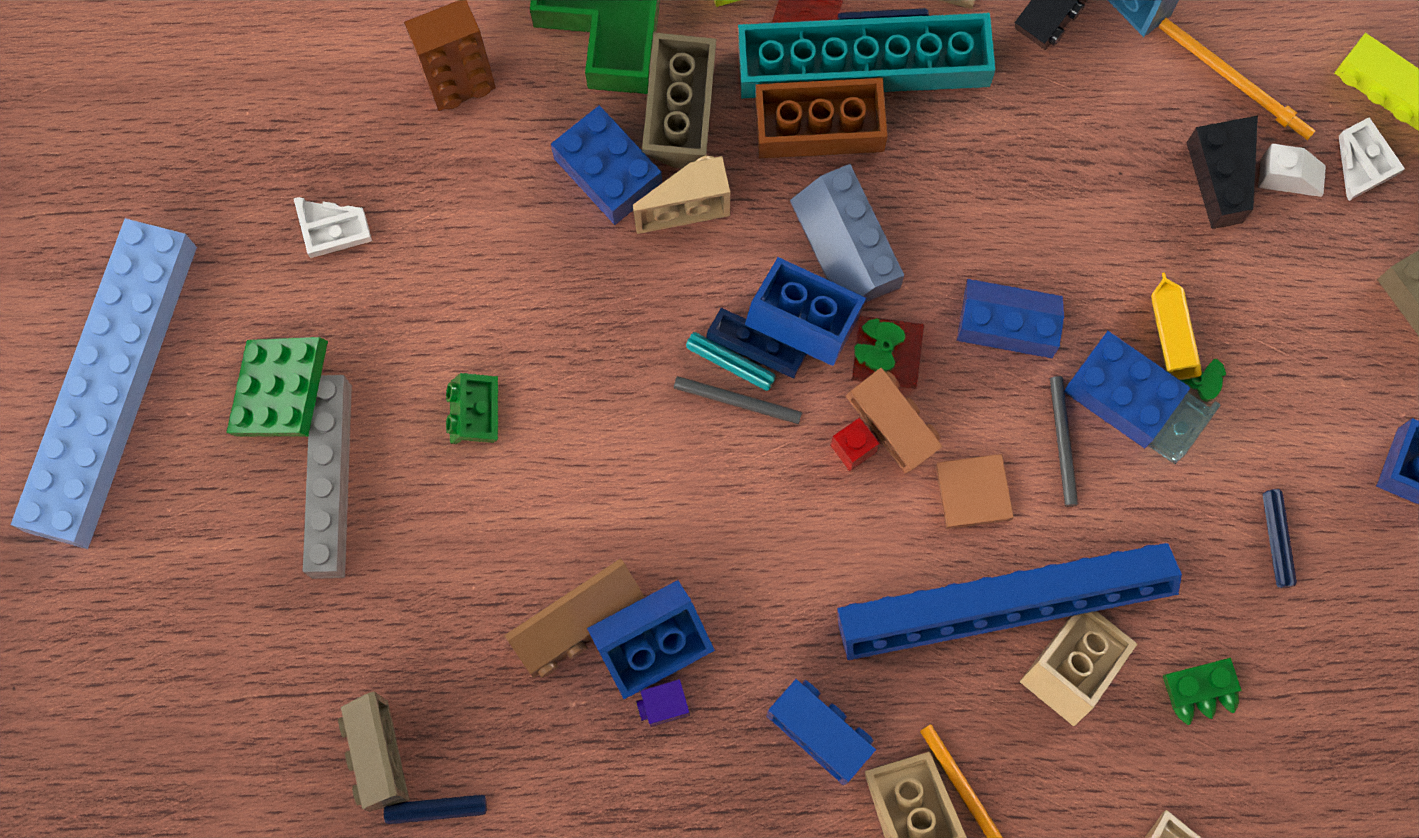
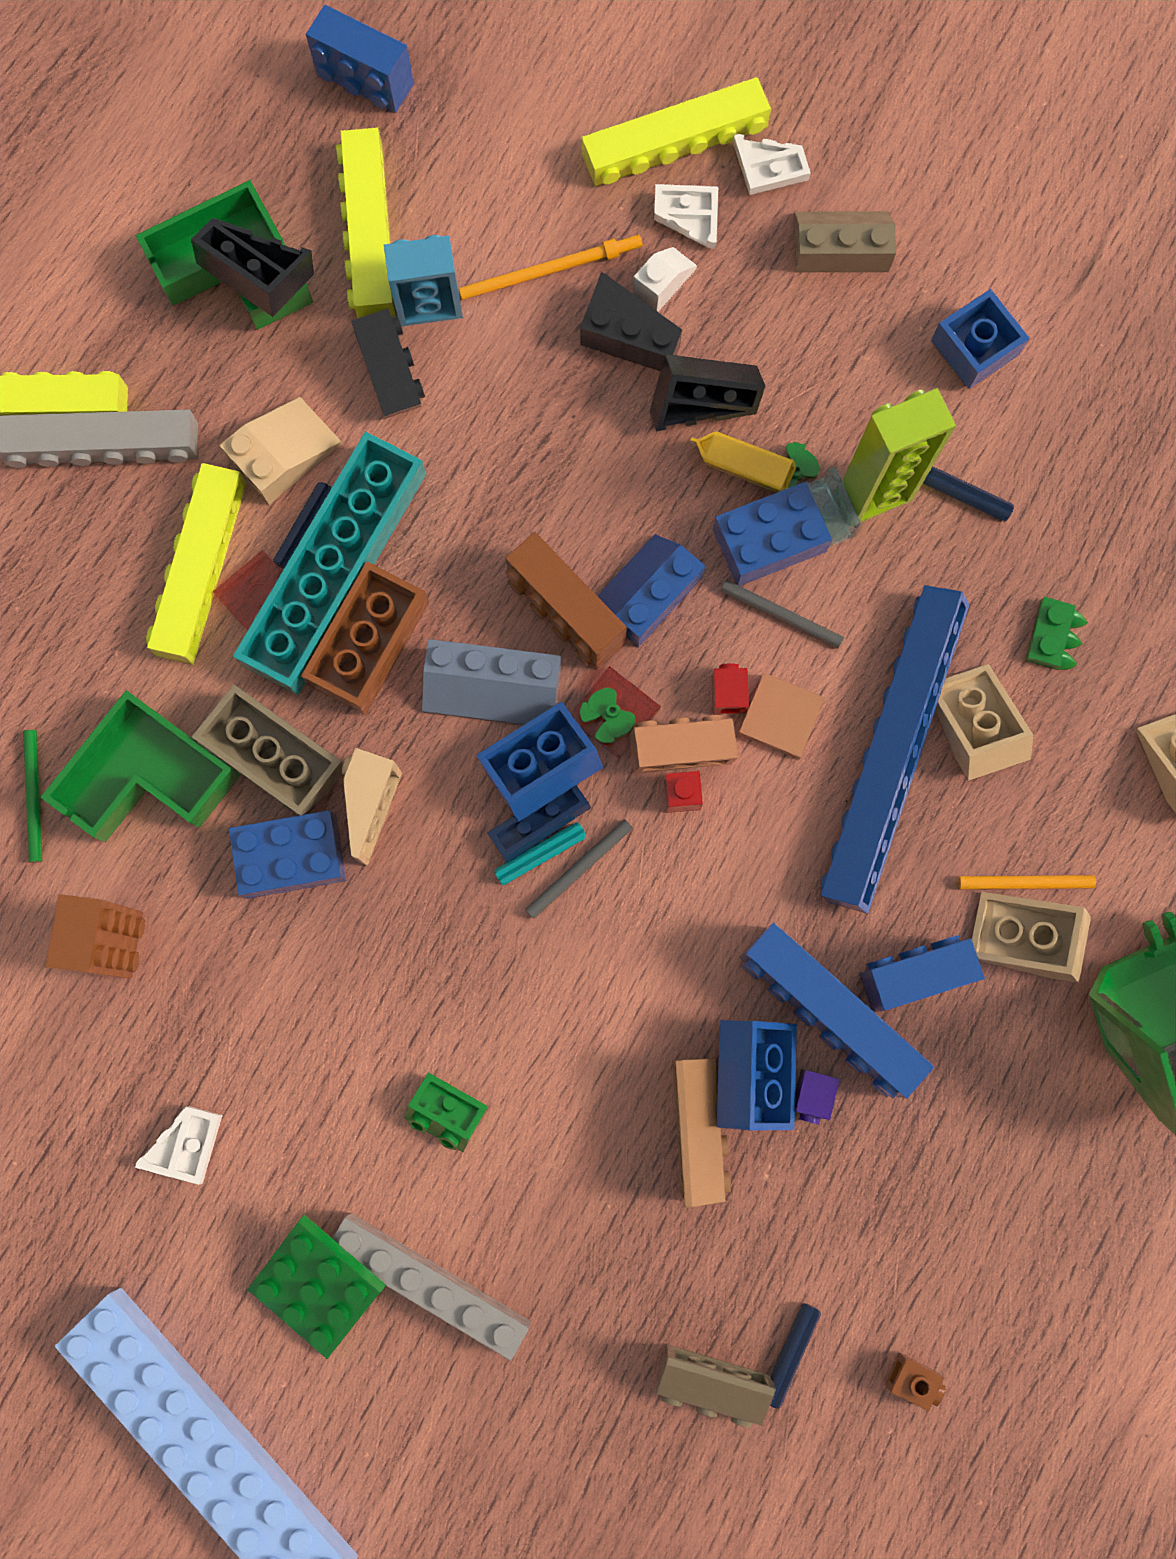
camera: 60 degrees left, 5 degrees up
none -> dark orange brick [505,532,627,670]
none -> black wedge [650,354,766,431]
none -> red brick [711,663,749,715]
none -> blue brick [739,922,934,1099]
none -> lime brick [838,388,956,525]

